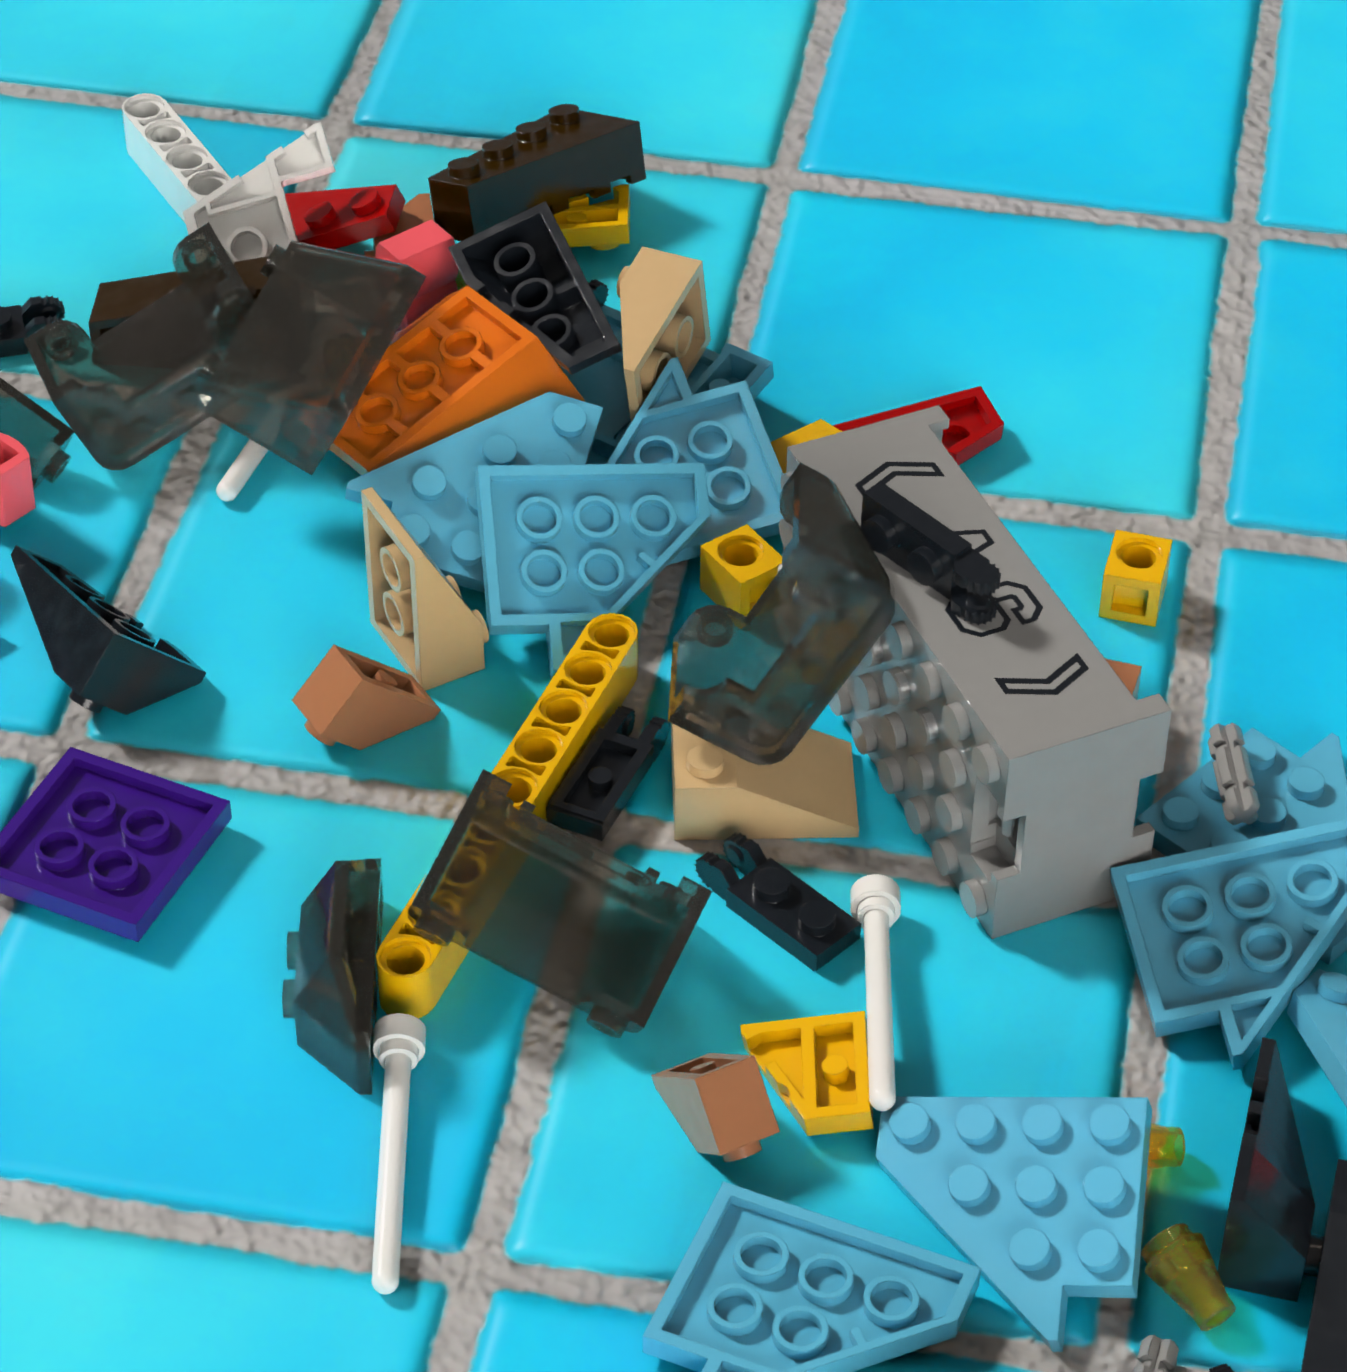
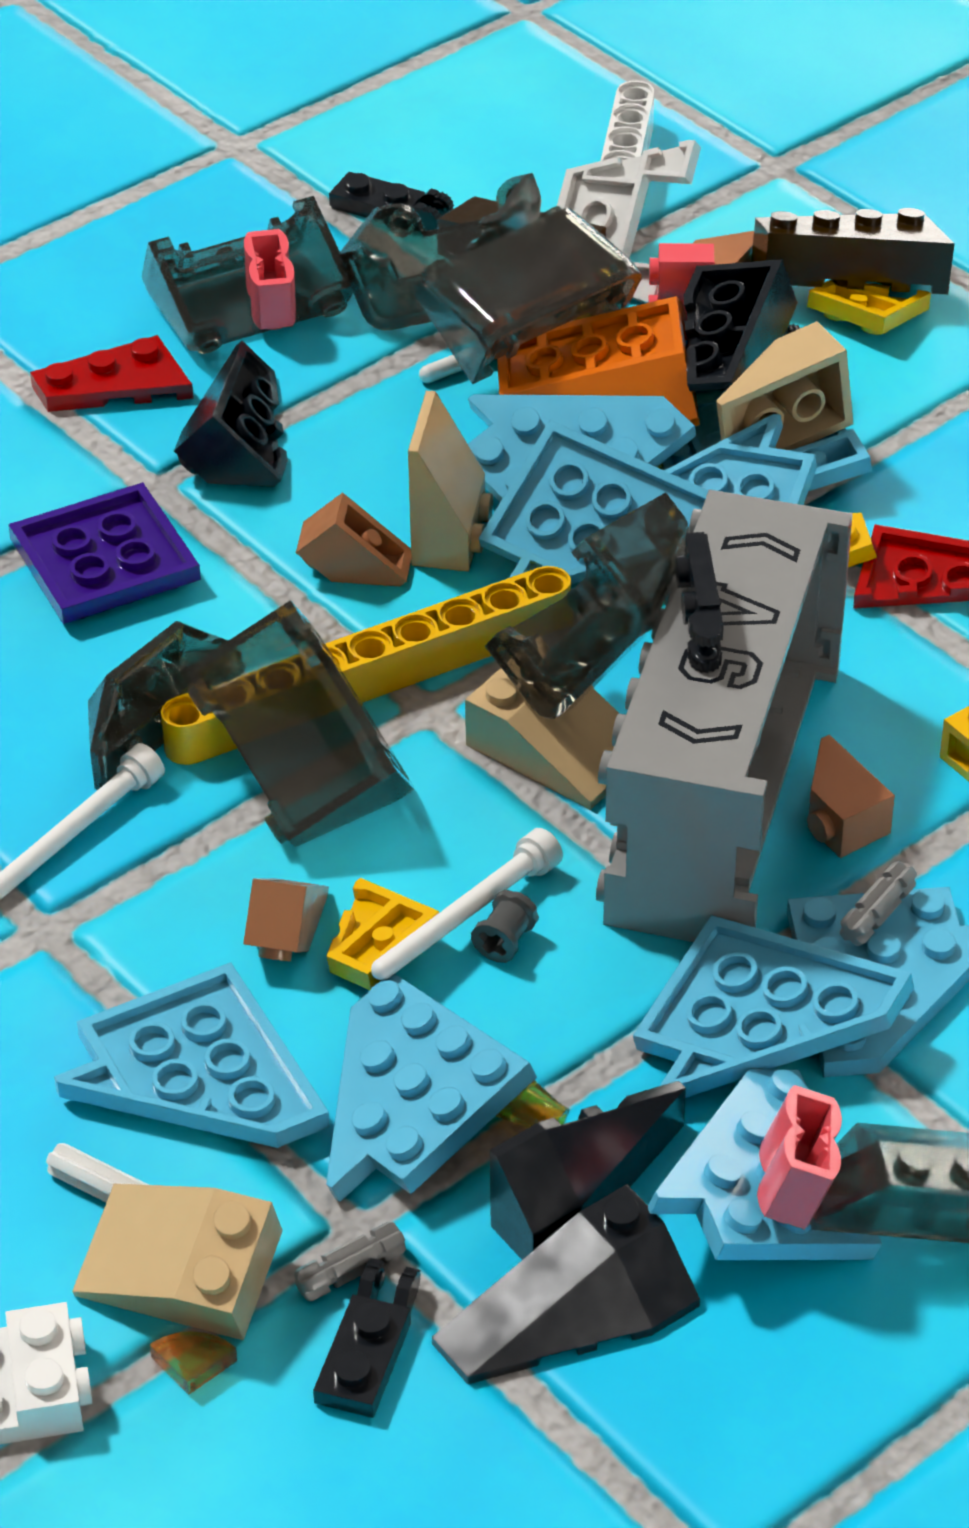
camera: 40 degrees right, 0 degrees up
red wing [285,184,406,257] -> none
black hinge [546,705,670,841] -> none
black hinge [694,832,861,971] -> none
clear yellow cone [1141,1223,1236,1331] -> none
none -> dark grey bush [471,890,539,963]

